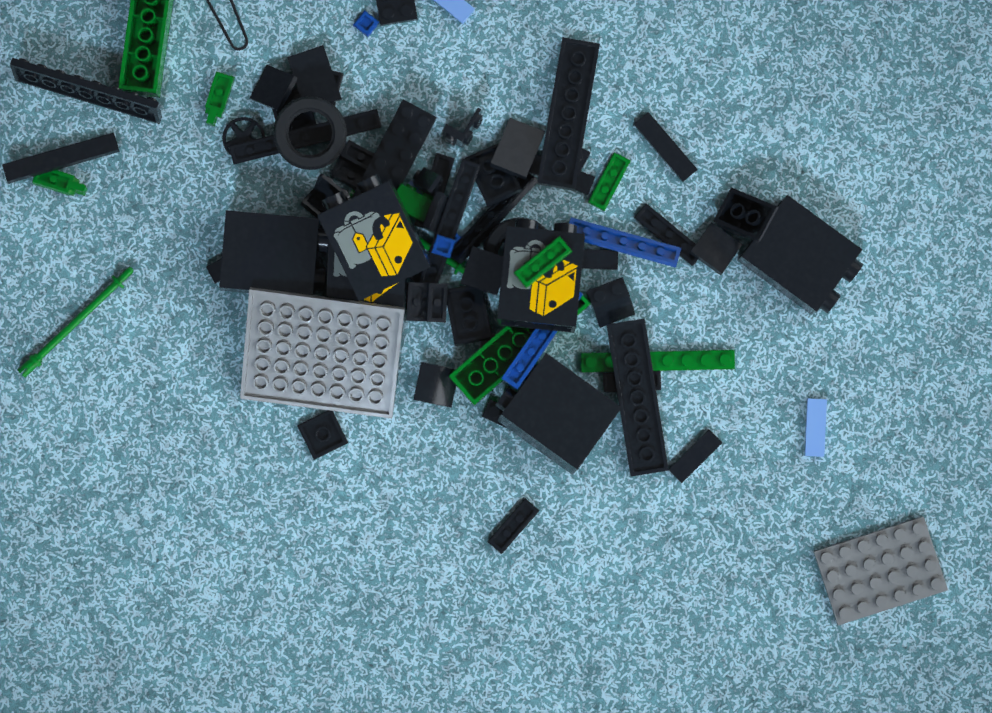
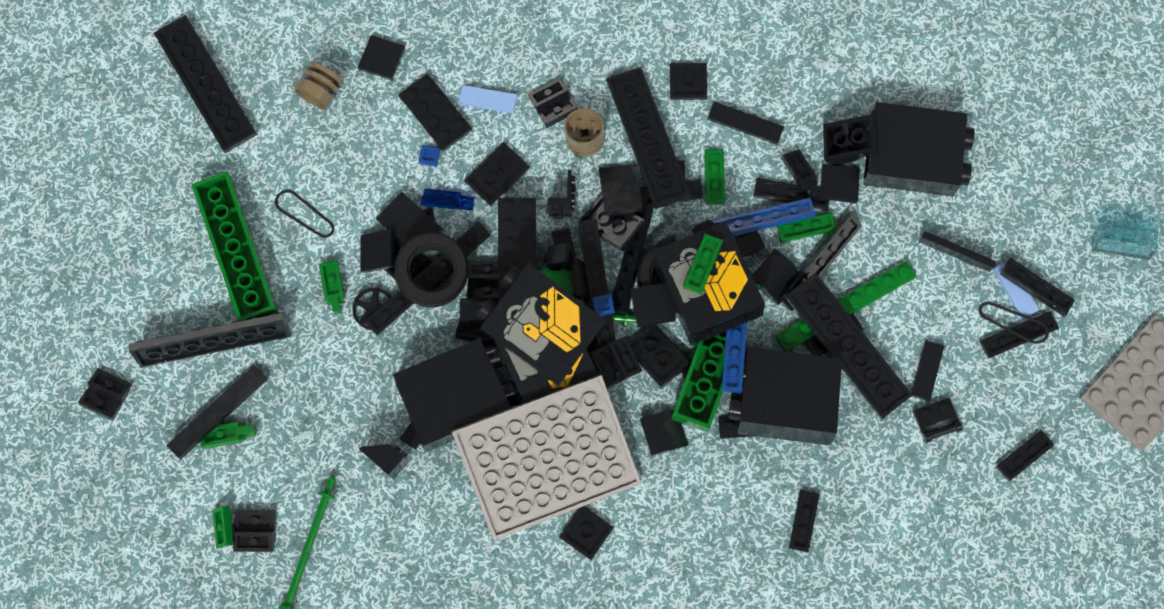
camera: 25 degrees left, 10 degrees down
none -> green plate [212,506,233,549]
none -> black slope [233,509,276,552]
none -> black slope [359,444,409,480]
none -> clear blue hinge [421,188,475,210]
none -> black tile [464,142,530,207]
none -> black slope [528,78,578,128]
none -> dark tan wheel [564,108,605,157]
none -> black tile [669,63,707,100]
none -> green tile [776,212,836,243]
none -> black tile [777,213,862,311]
none -> black hinge [782,149,819,198]
none -> black plate [912,398,963,444]
none -> black tile [918,231,996,272]
none -> black piece [979,302,1049,344]
none -> black tile [980,311,1059,359]
none -> black tile [996,430,1054,482]
none -> black tile [1000,257,1075,317]
none -> clear light blue wedge [1092,216,1159,260]

